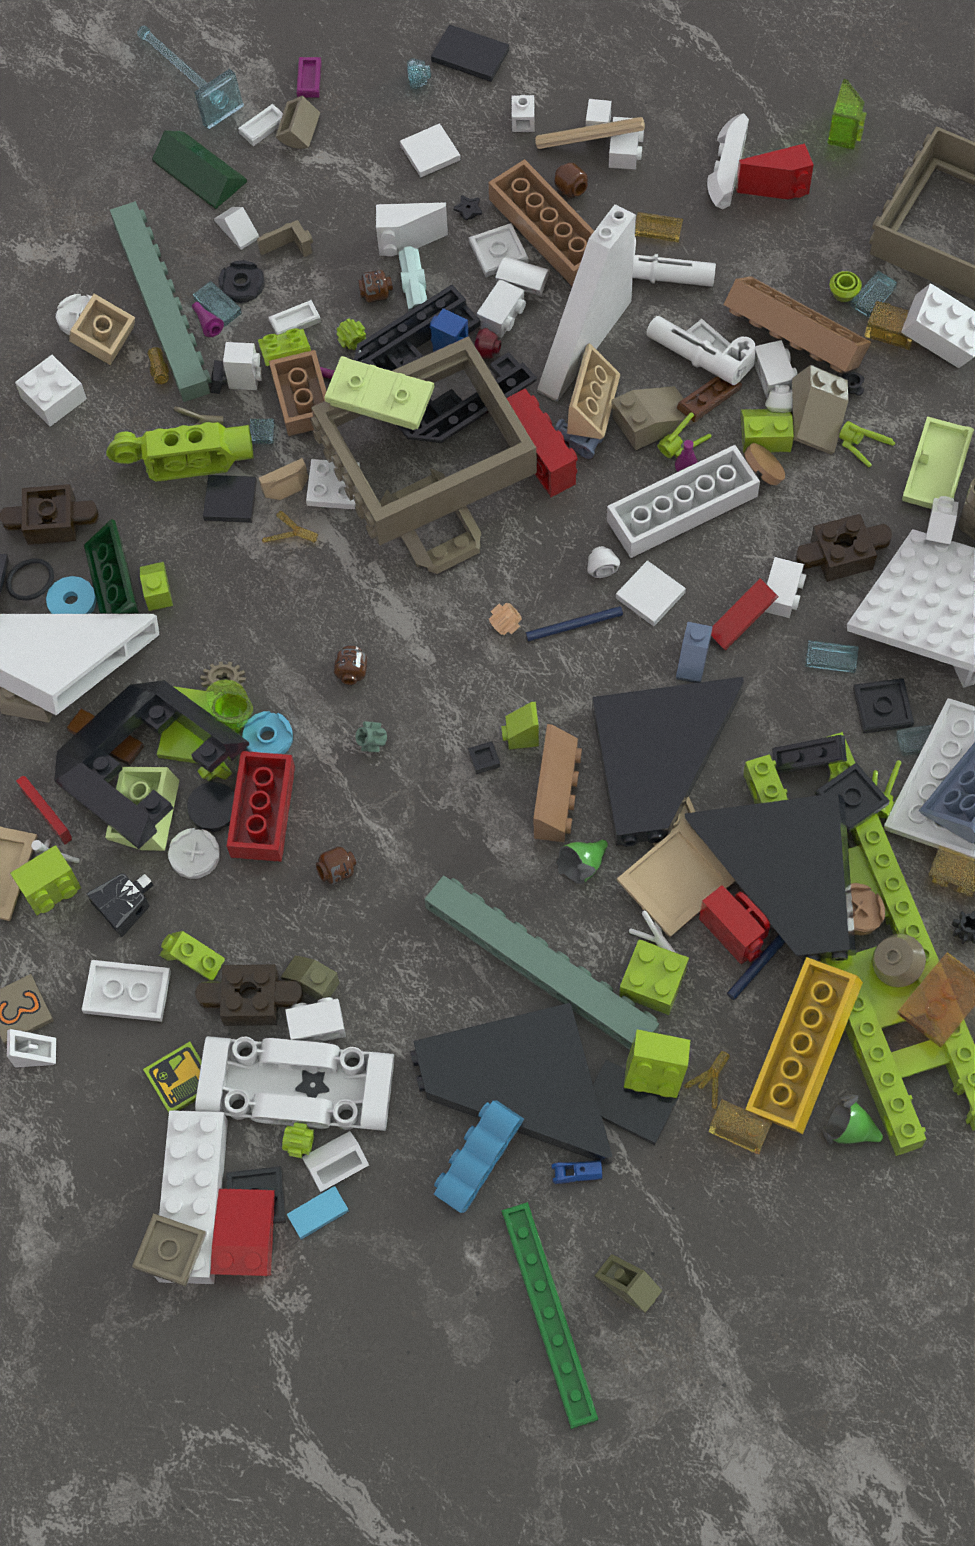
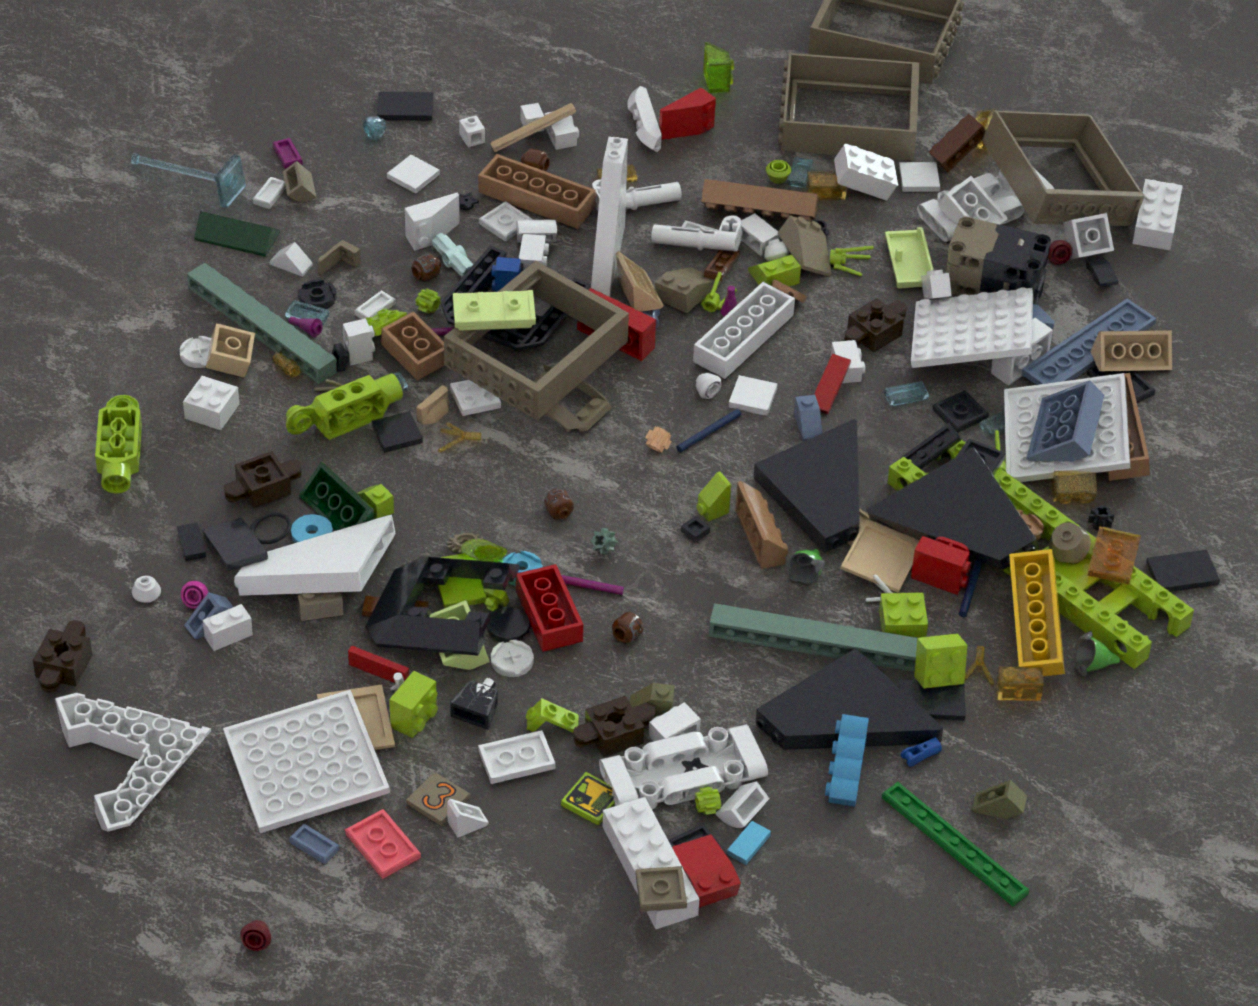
camera: 30 degrees left, 20 degrees down
none -> magenta bar [561,575,624,595]

